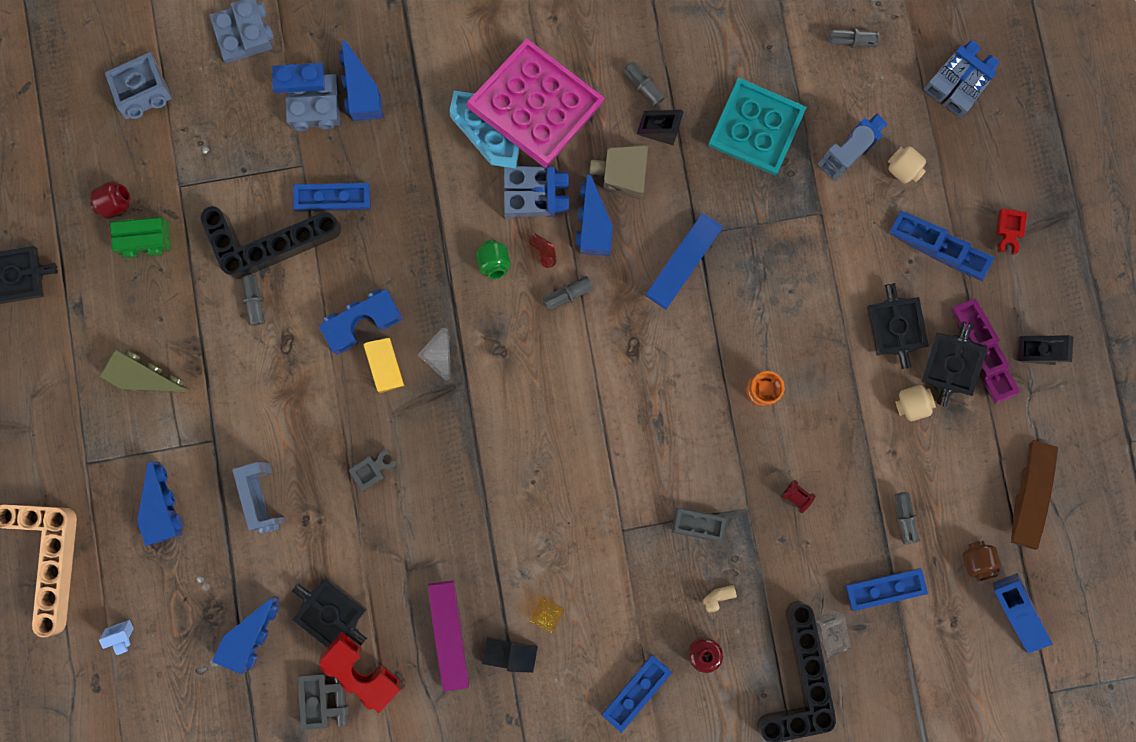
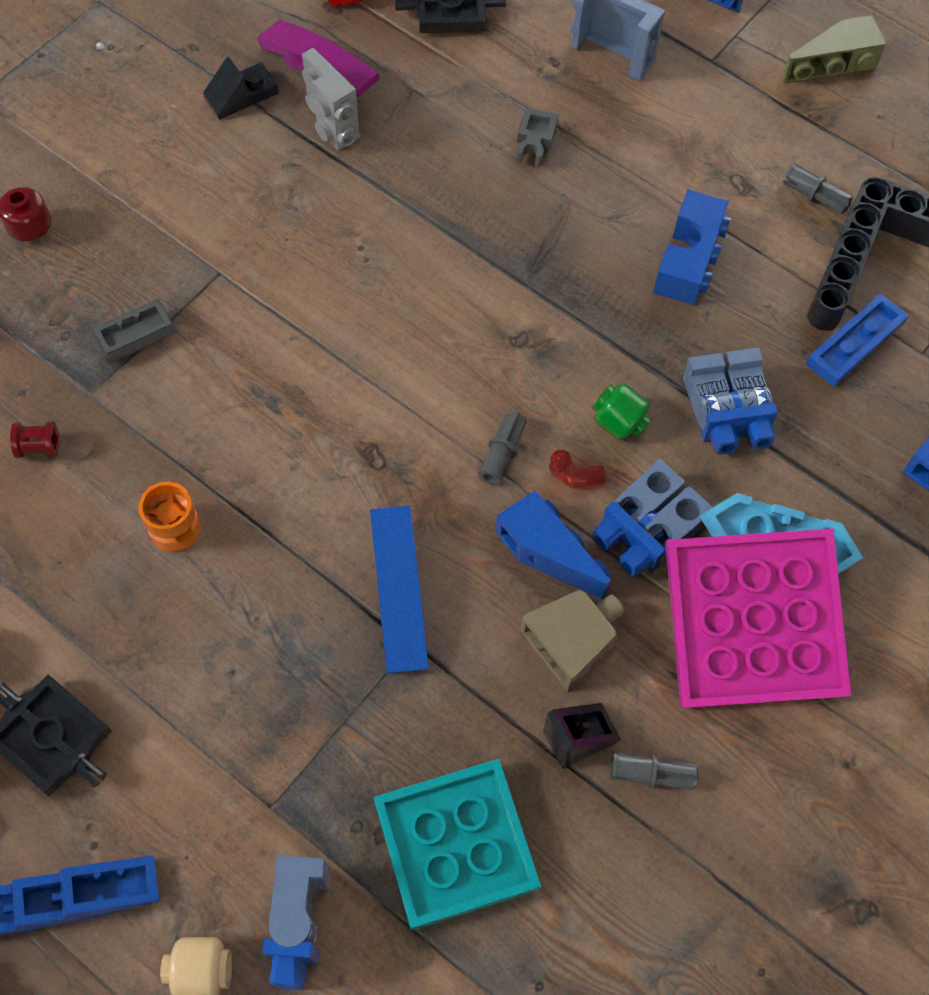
camera: 140 degrees right, 20 degrees down
yellow slope [363,338,404,393] -> none
clear slope [417,328,451,382] -> none
clear yellow tile [530,597,564,633] -> none
blue plate [601,654,672,733] -> none
tan arm [703,585,737,613] -> none
none -> light grey plate [302,48,360,151]
none -> hips [683,347,778,455]

